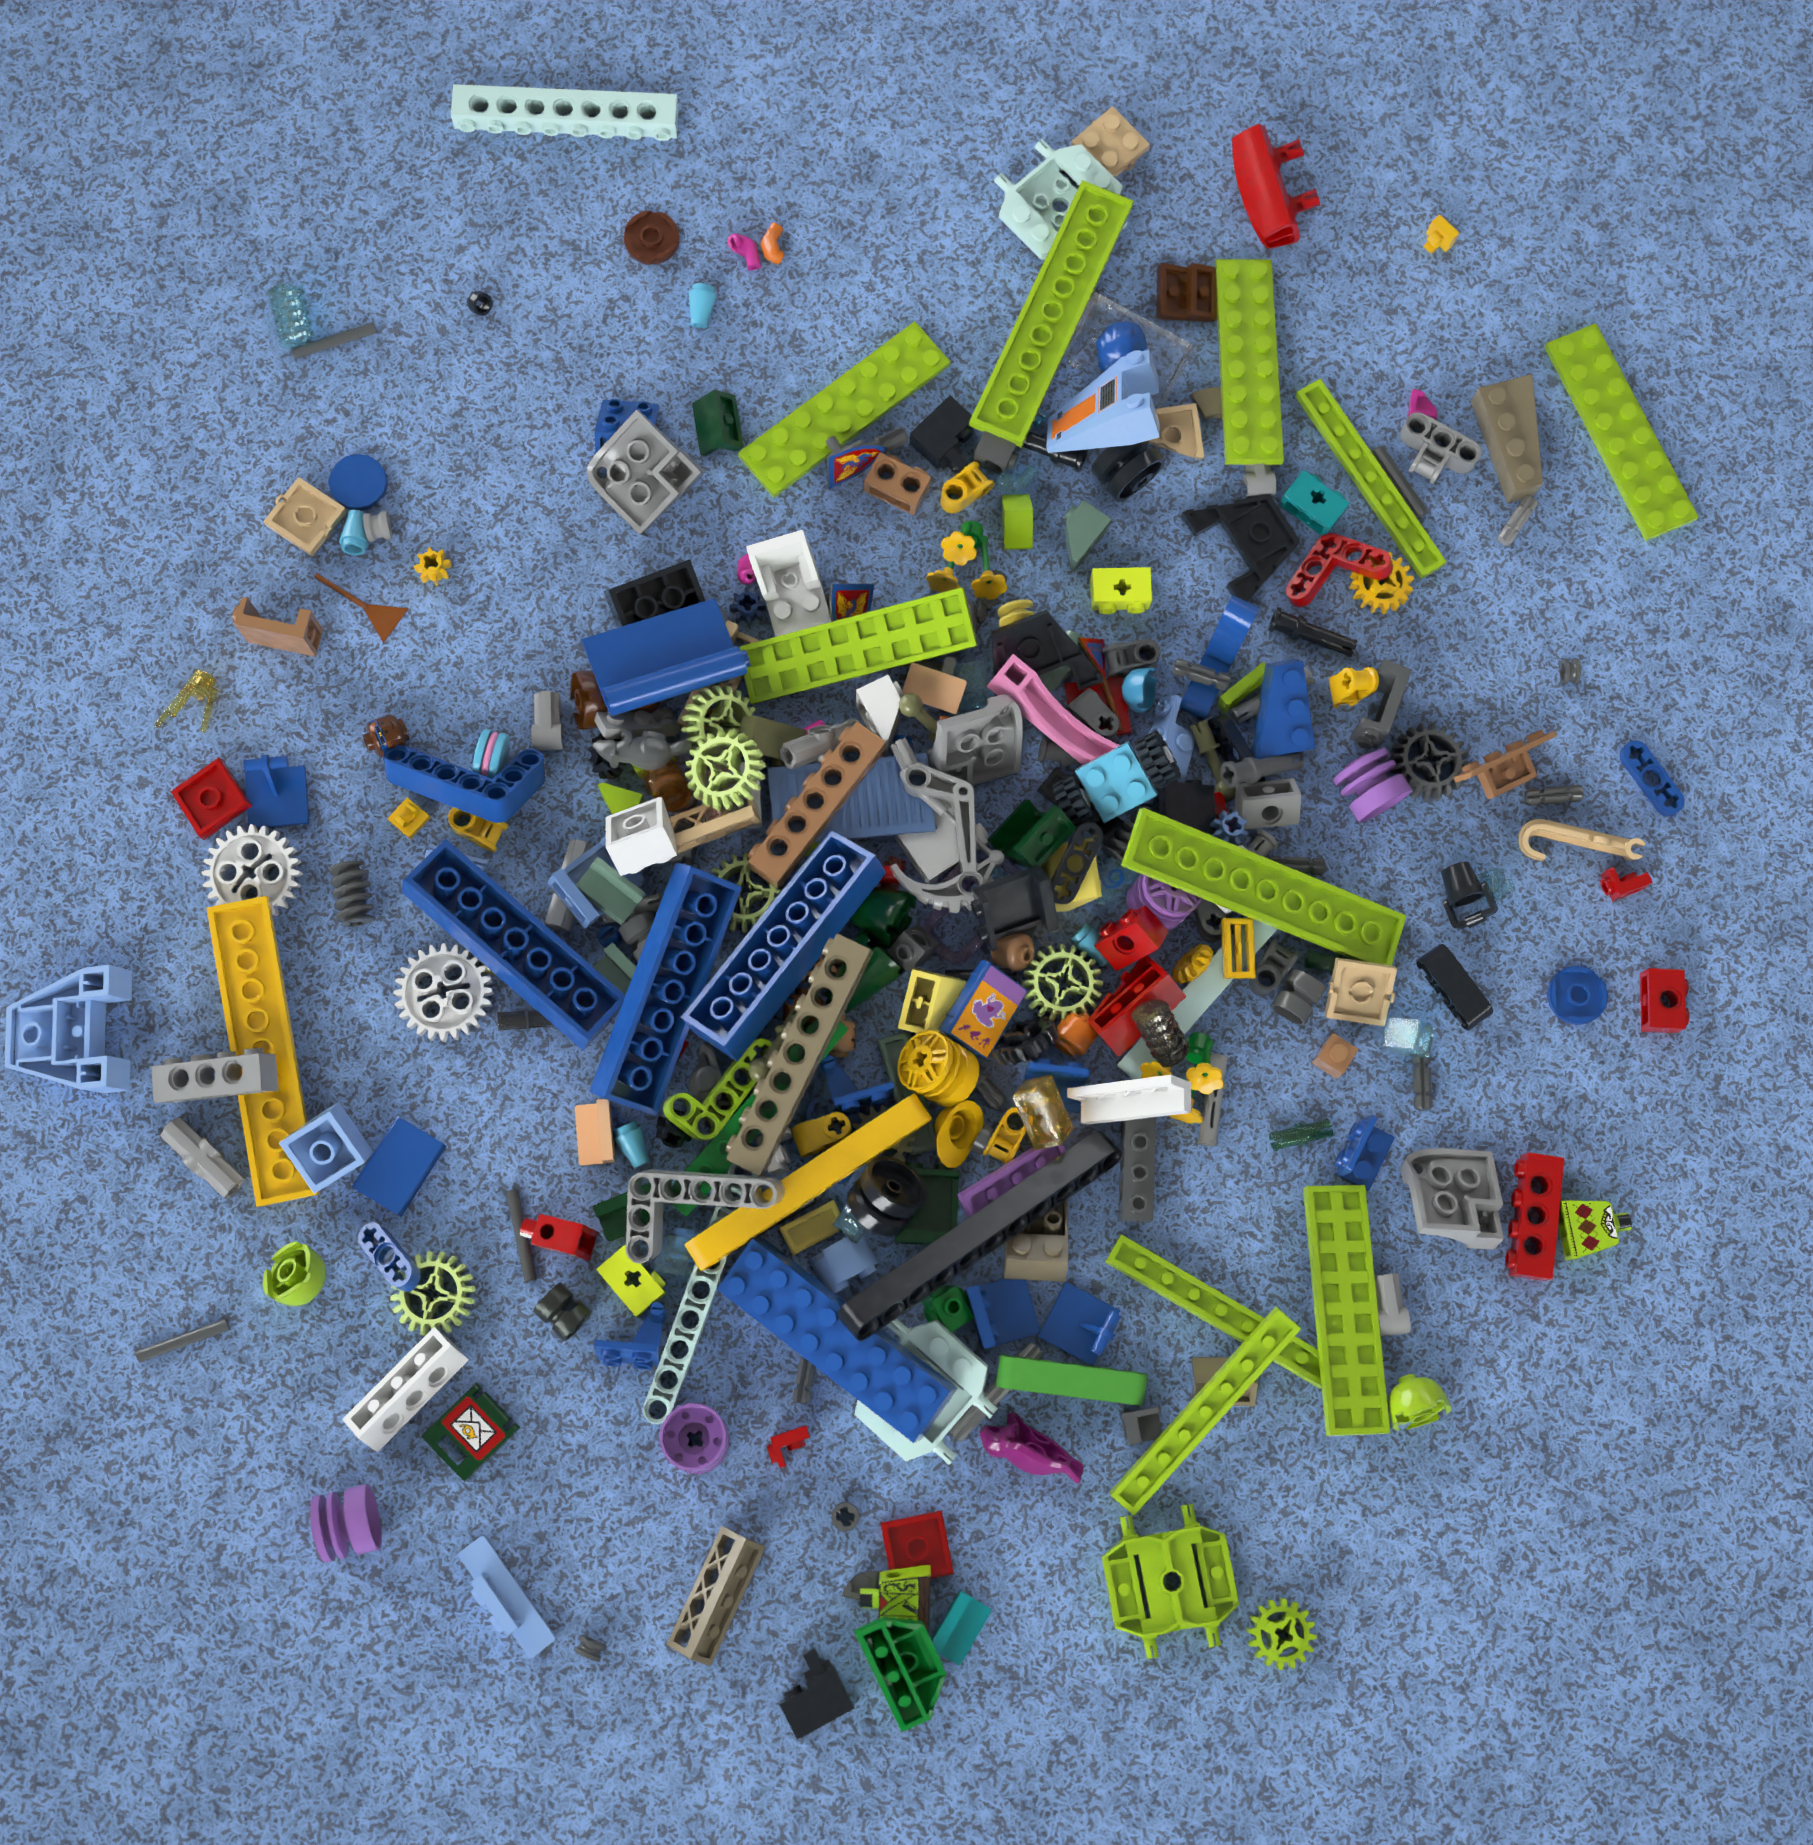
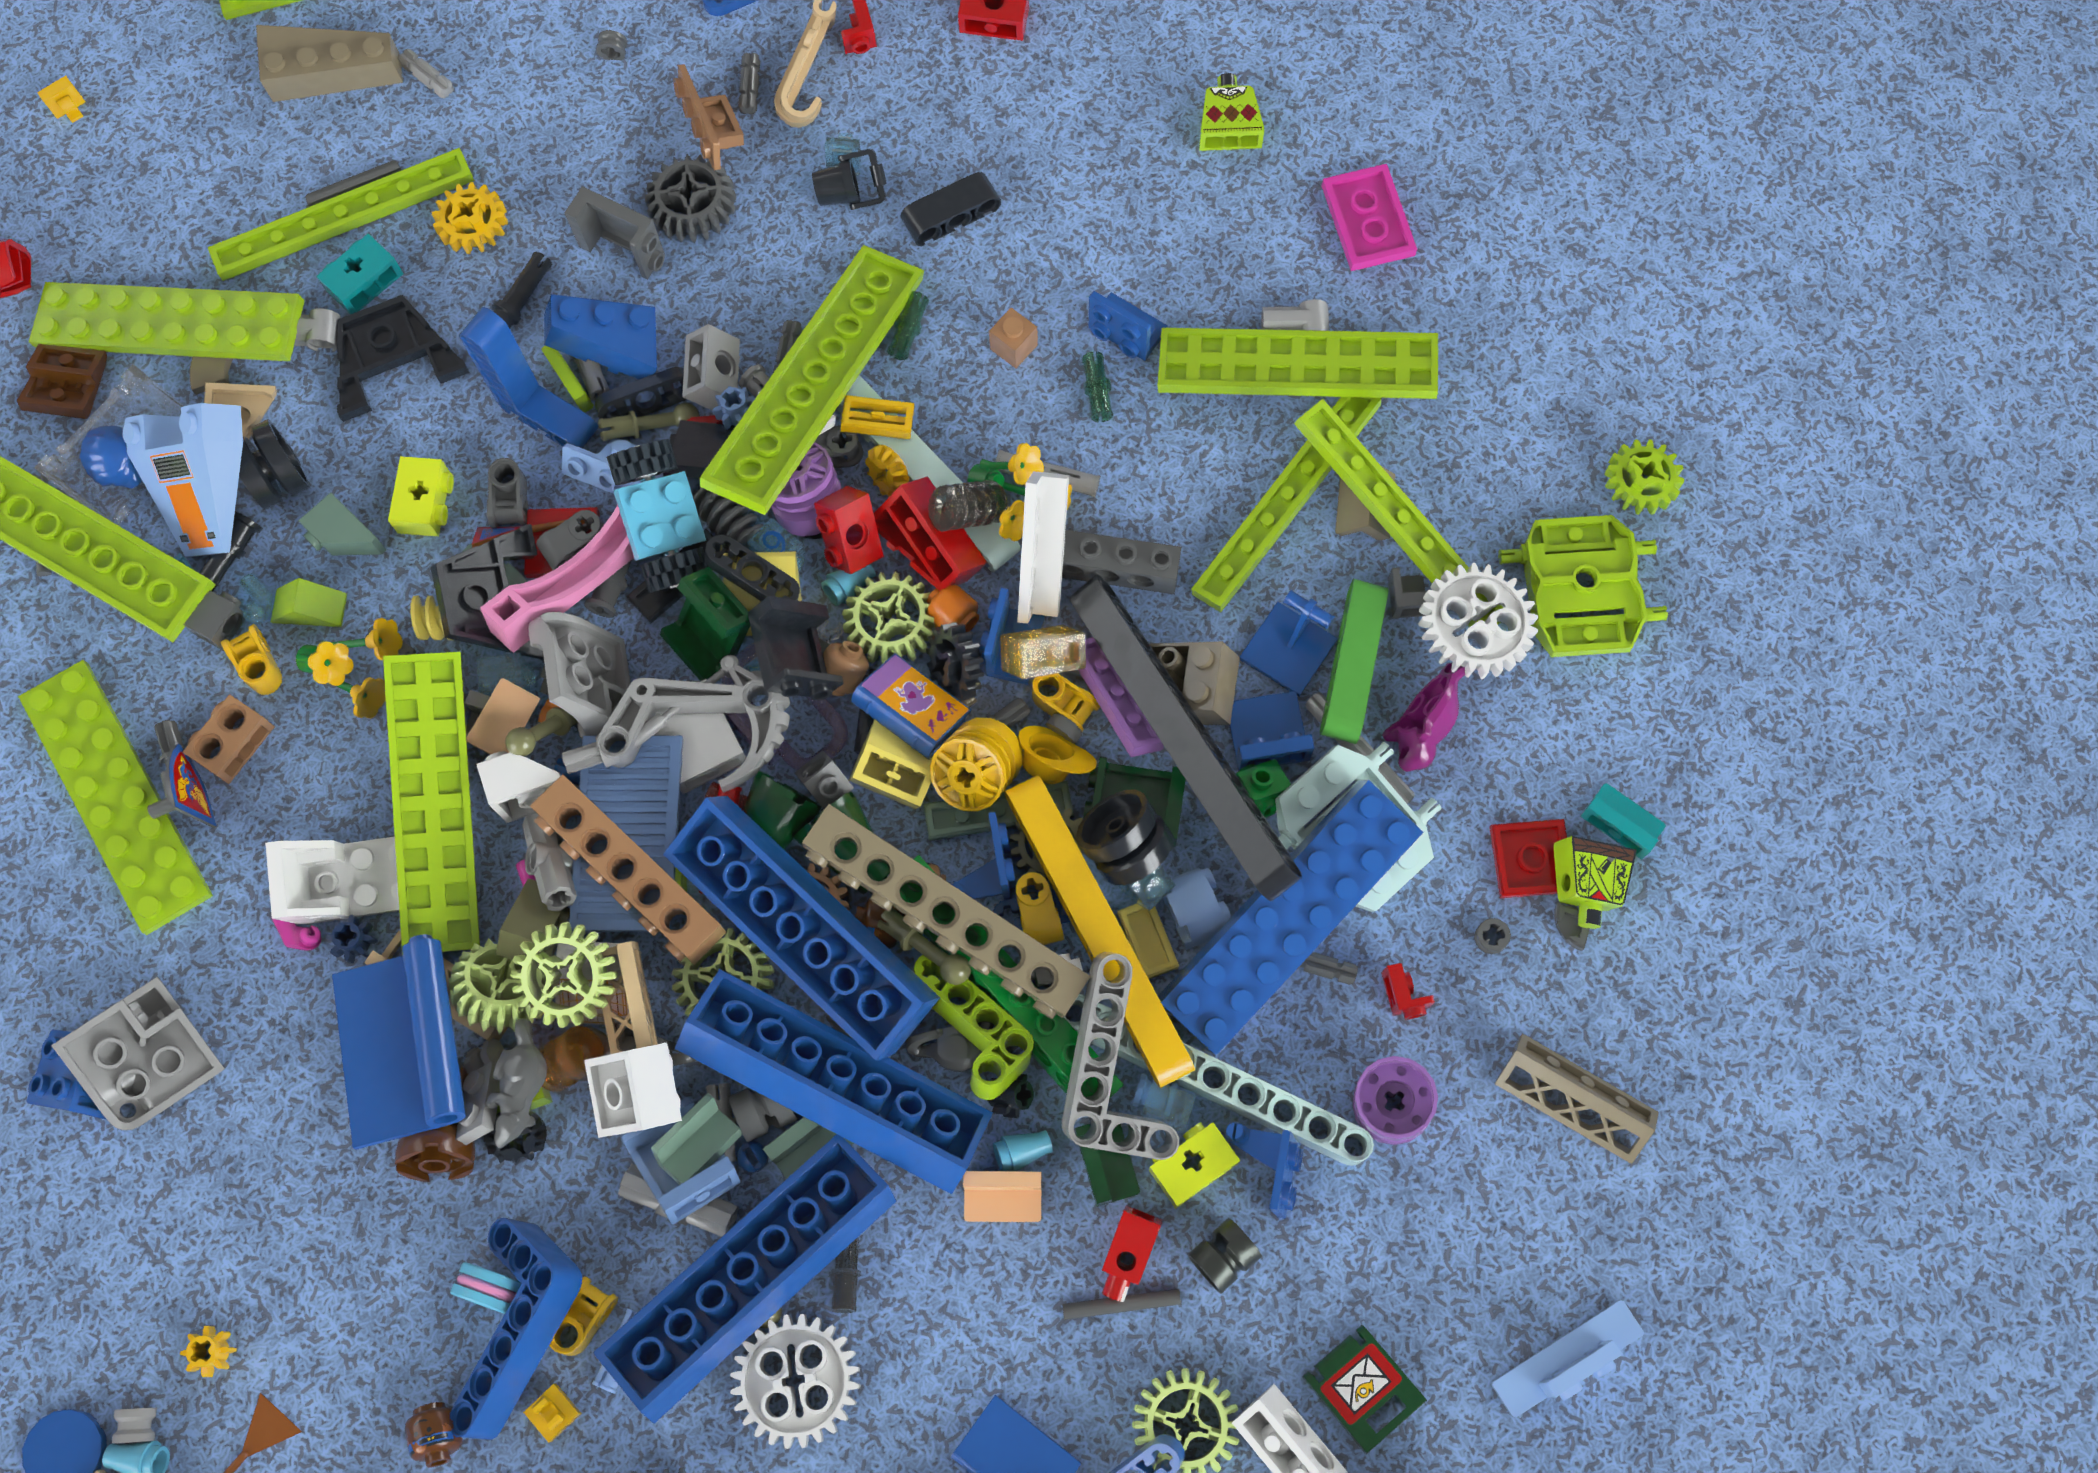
camera: 75 degrees left, 5 degrees down
light grey piece [531,691,564,751] -> none
dark grey bush [573,1635,606,1662] -> none
lime slope [597,782,645,814] -> none
black wedge [603,559,706,628] -> none
dark green panel [692,389,744,456] -> none
black hinge [779,1648,854,1740] -> none
shield [825,583,874,622] -> none
green wedge [854,1617,946,1732] -> none
black hinge [909,395,974,475] -> none
dark azure hair [1122,668,1158,713] -> none
dark grey axle [1173,658,1231,690] -> none
dark grey pin [1220,752,1304,788] -> none
dark grey piece [1249,937,1300,996] -> none
dark grey wheel [1271,969,1325,1025] -> none
red beam [1286,533,1393,607] -> none
tan plate [1324,957,1397,1026] -> none
yellow piece [1328,667,1379,708] -> none
medium lavender wheel [1333,748,1413,823] -> none
clear light blue brick [1383,1017,1435,1058] -> none
lime cylinder [1387,1374,1452,1431] -> none
light grey piece [1400,412,1482,485] -> none
light grey slope [1400,1148,1504,1250] -> none
dark pink tile [1408,388,1437,420] -> none
dark grey axle [1412,1051,1432,1110] -> none
red brick [1505,1152,1565,1281] -> none
blue tile [1547,965,1608,1025] -> none
none -> dark pink plate [1321,164,1417,271]
none -> white gear [1418,563,1538,679]

